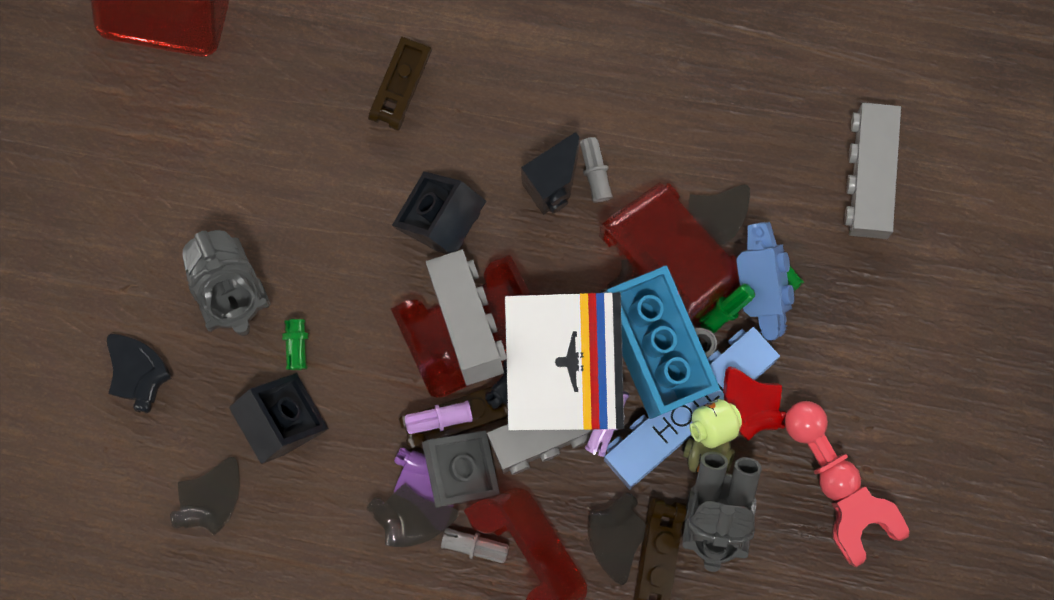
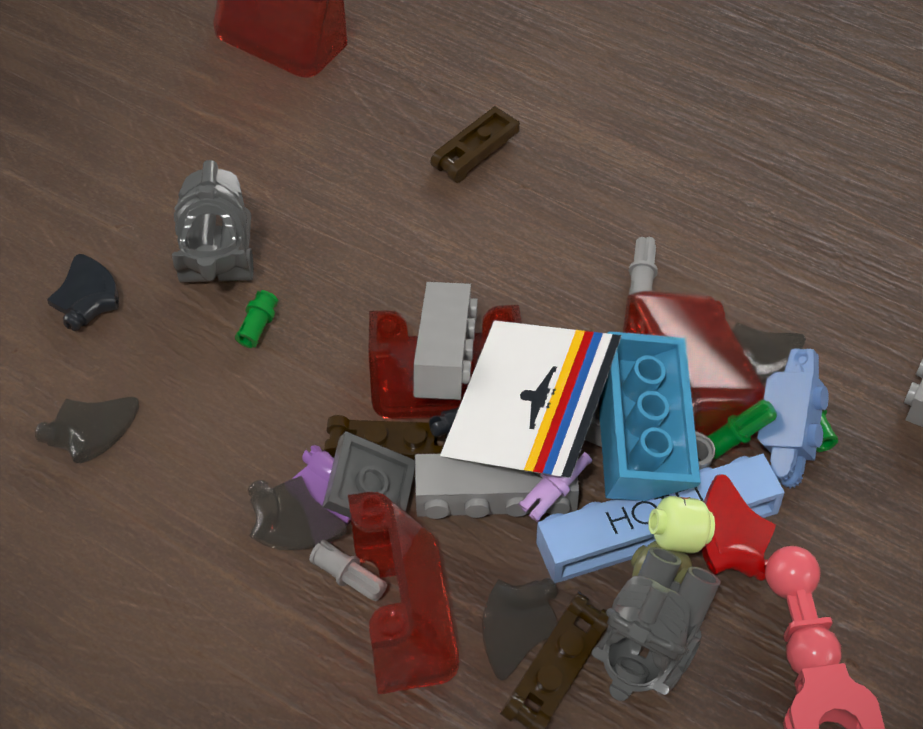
camera: 20 degrees right, 25 degrees down
black slope [229,373,329,464] -> none
black slope [392,171,486,254] -> none
lavender axle [405,401,473,434] -> none
black slope [521,132,580,215] -> none

